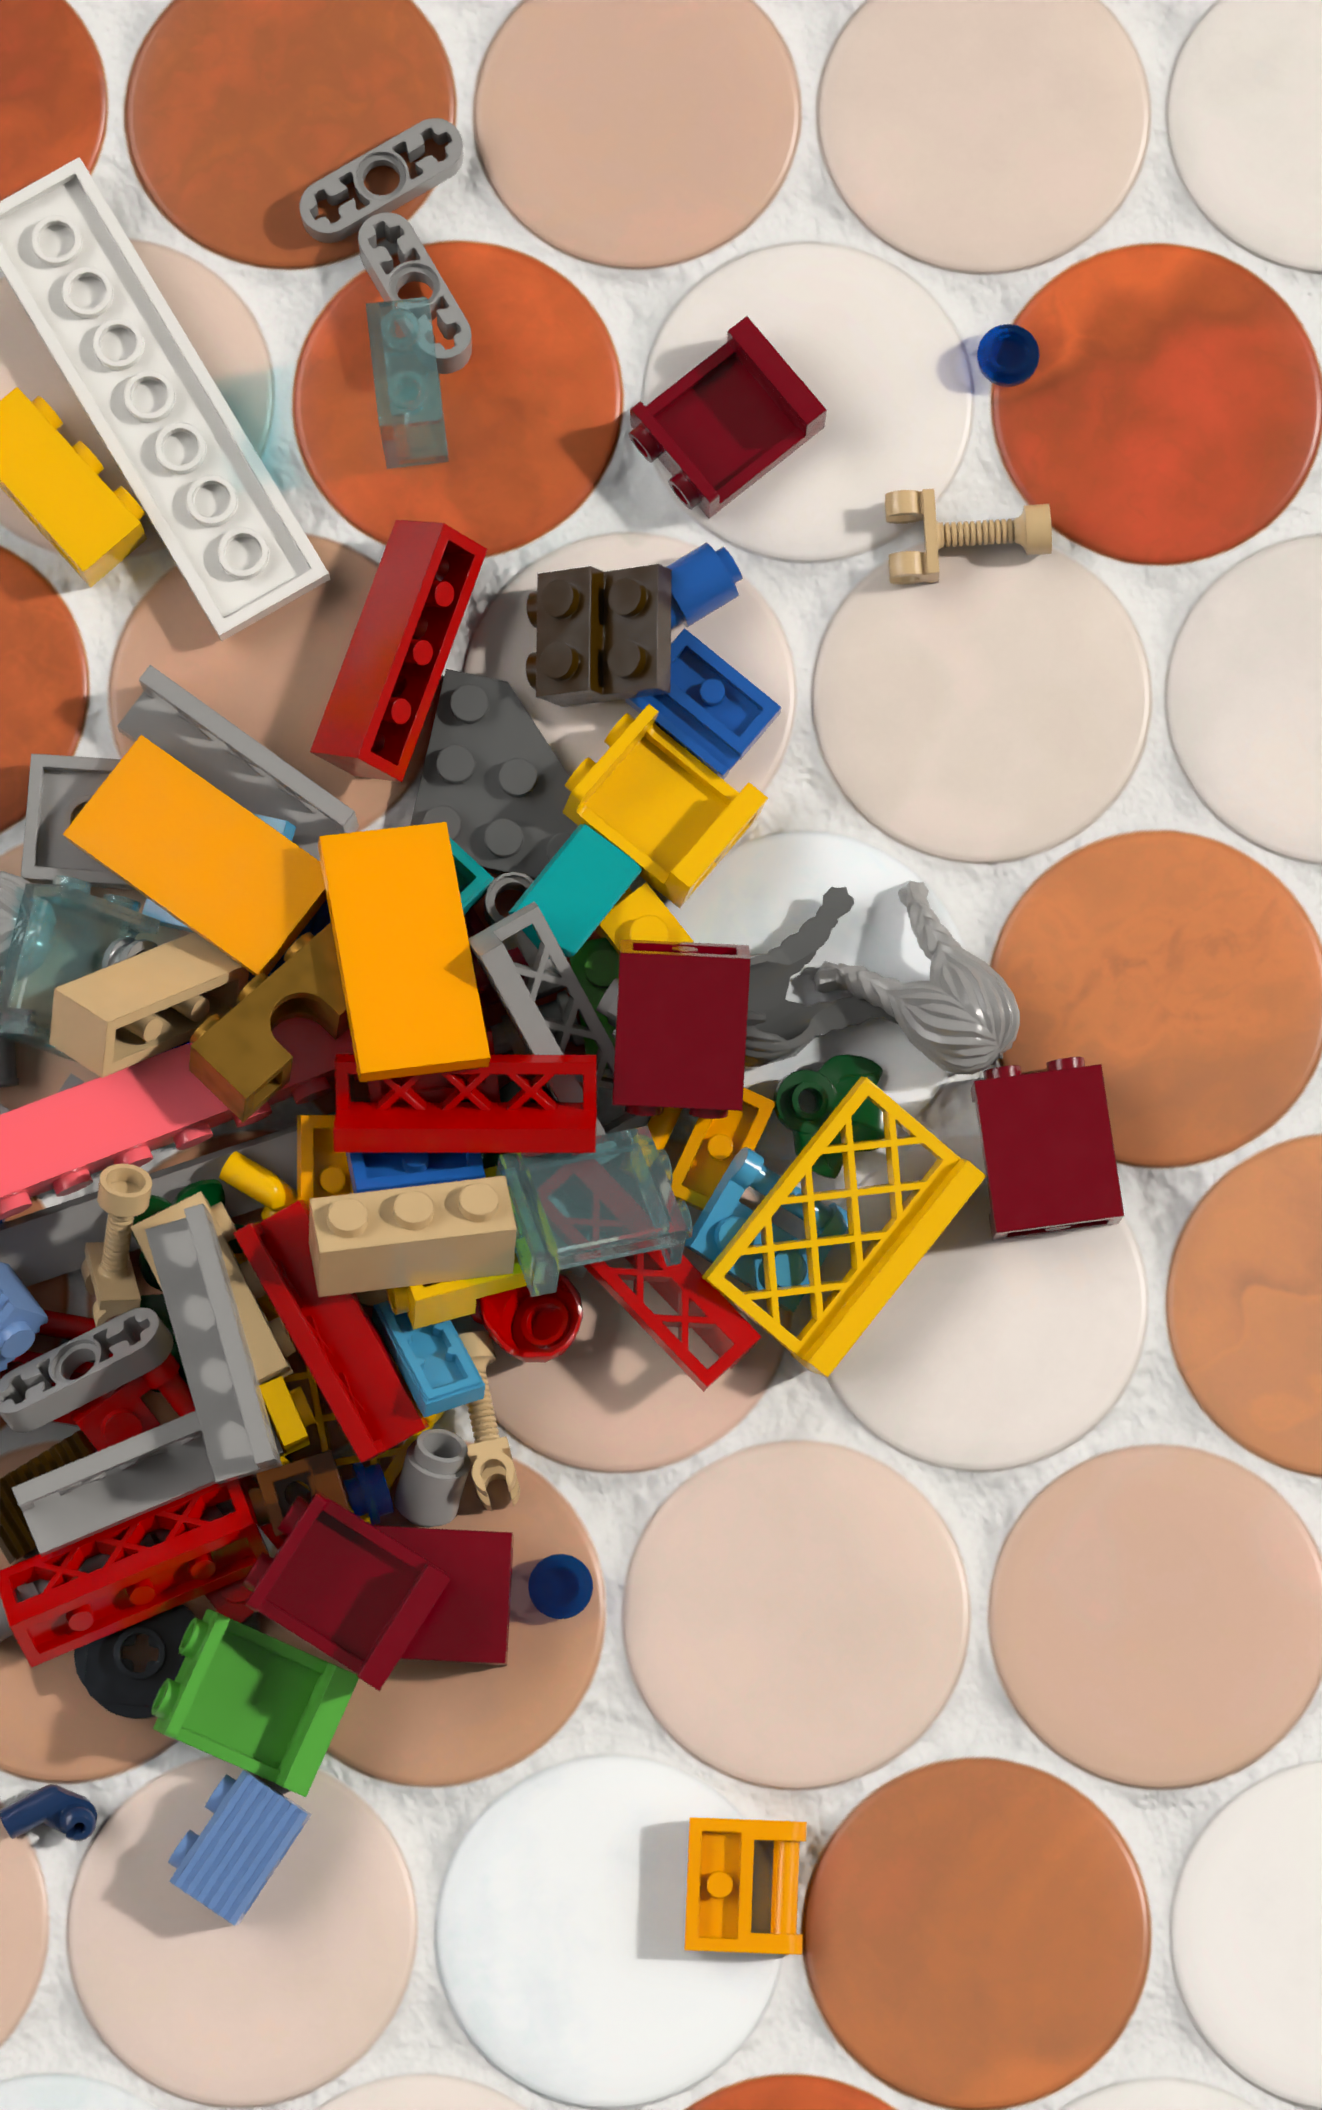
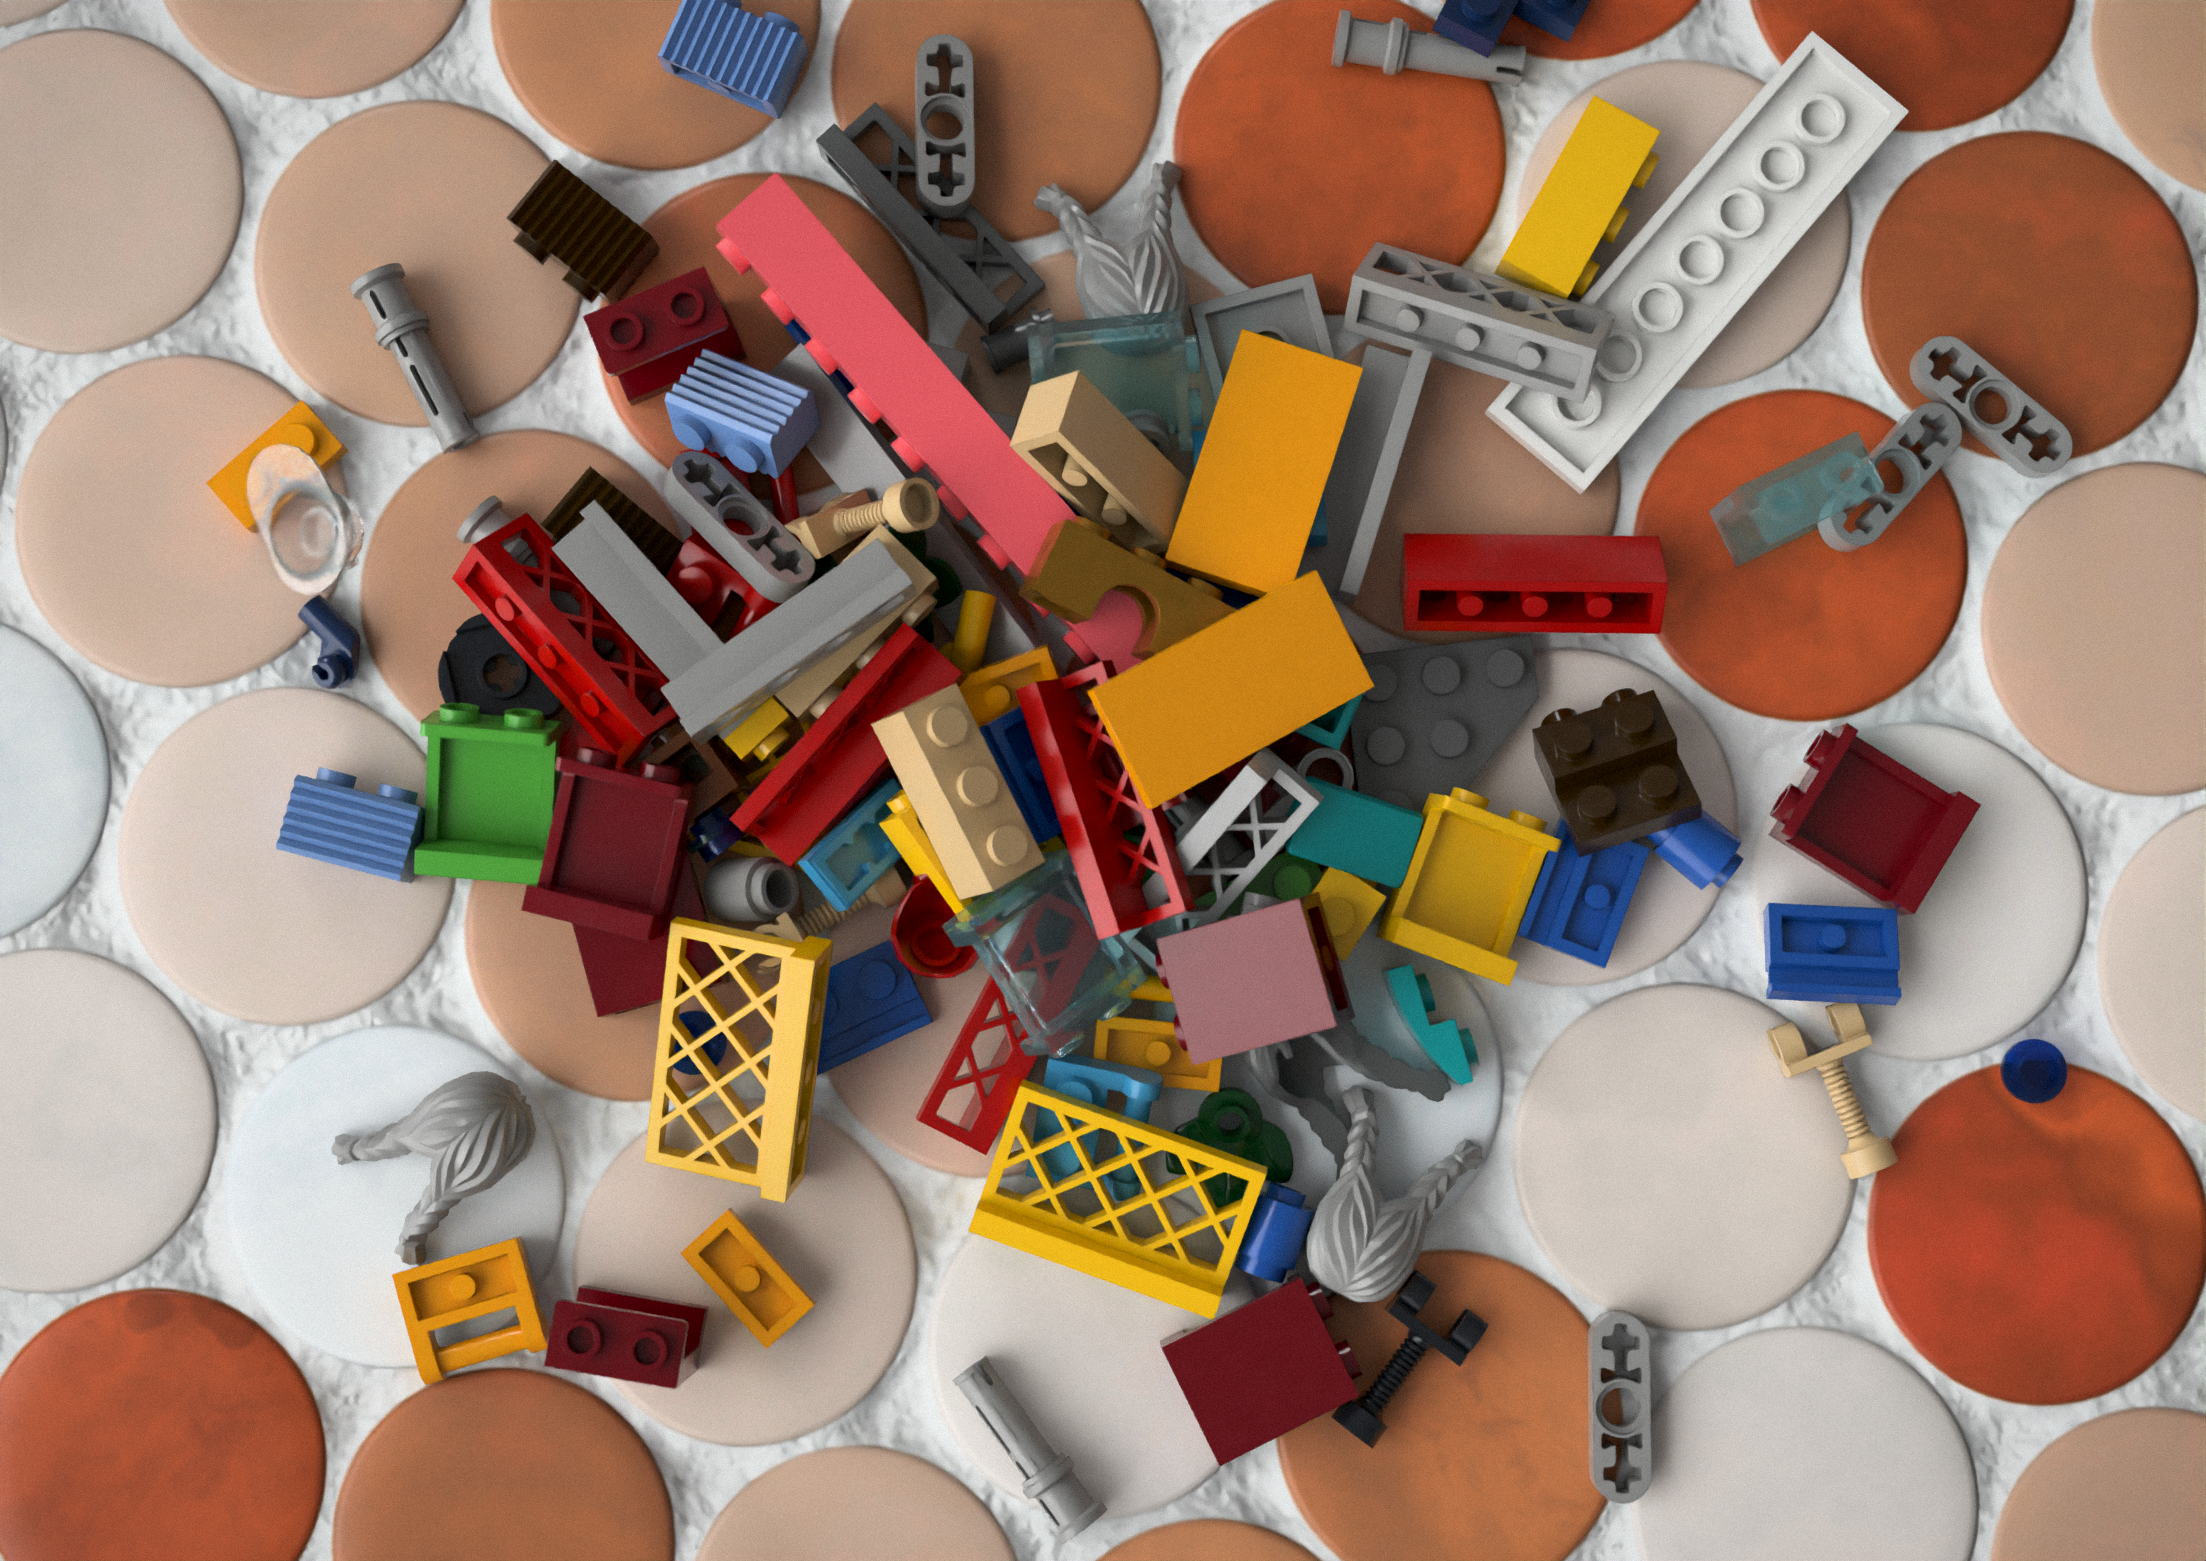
camera: 75 degrees right, 5 degrees up
none -> light grey hair [331,1071,536,1266]
none -> dark red panel [544,1285,709,1389]
none -> yellow fence [645,916,833,1203]
none -> light orange plate [680,1208,817,1349]
none -> blue plate [817,940,933,1076]
none -> light grey pin [952,1356,1107,1544]
none -> blue brick [1234,1182,1314,1283]
none -> black bar [1331,1270,1488,1449]
none -> light grey fence [1342,242,1616,404]
none -> teal slope [1381,964,1479,1085]
none -> light grey beam [1587,1310,1652,1504]
none -> blue plate [1763,903,1902,1005]

